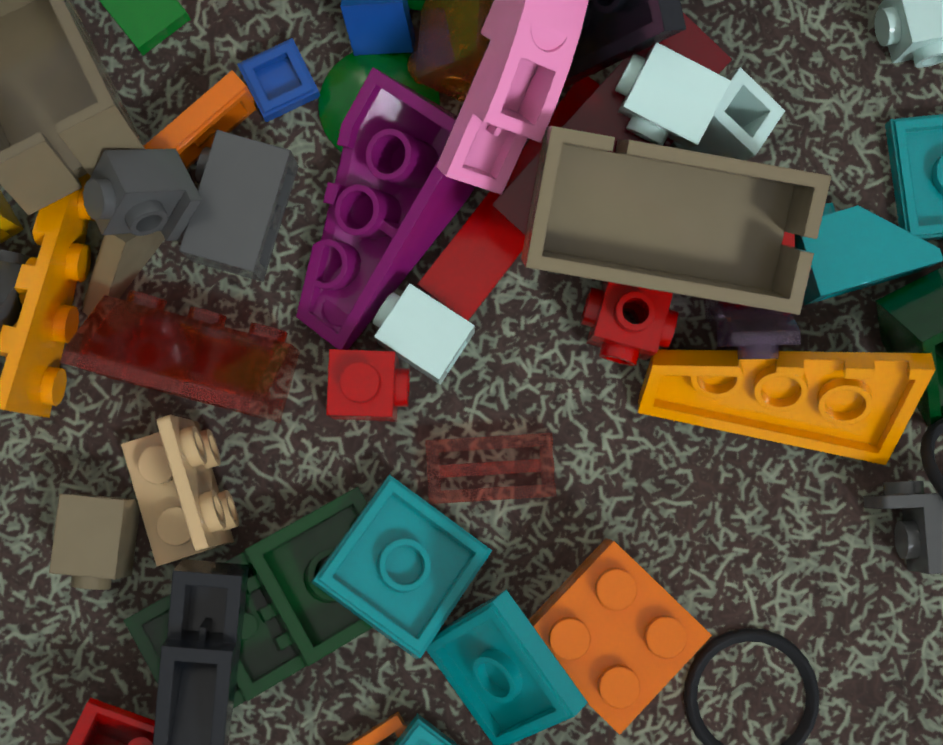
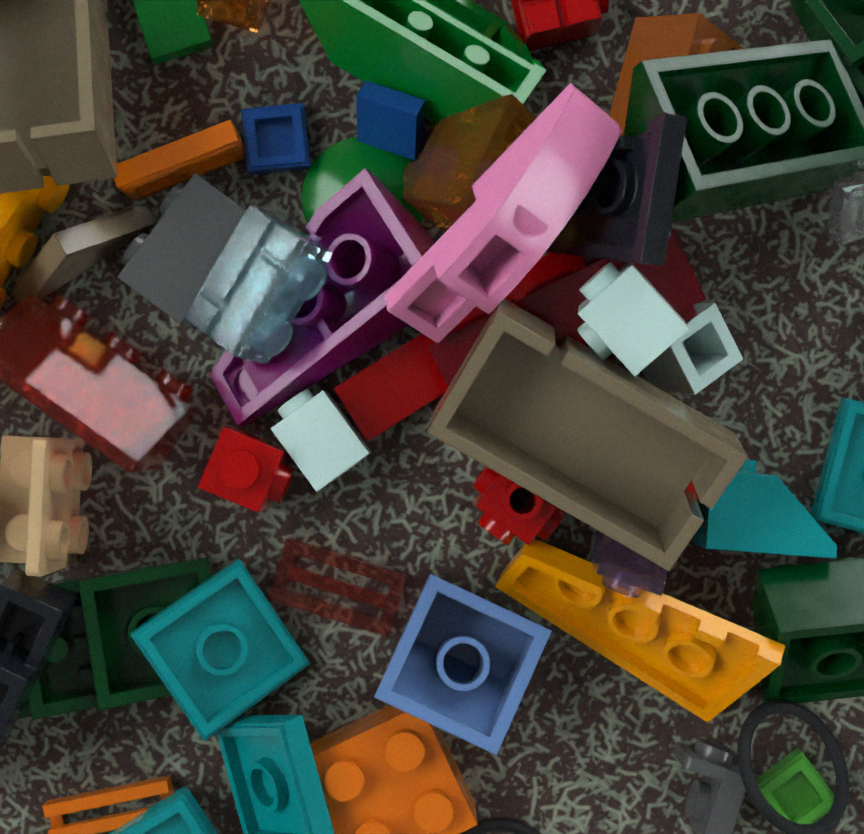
camera: 20 degrees right, 5 degrees up
dark grey brick [82,149,202,241] -> none
none -> clear light blue brick [185,204,333,364]
none -> medium blue slope [374,574,552,755]

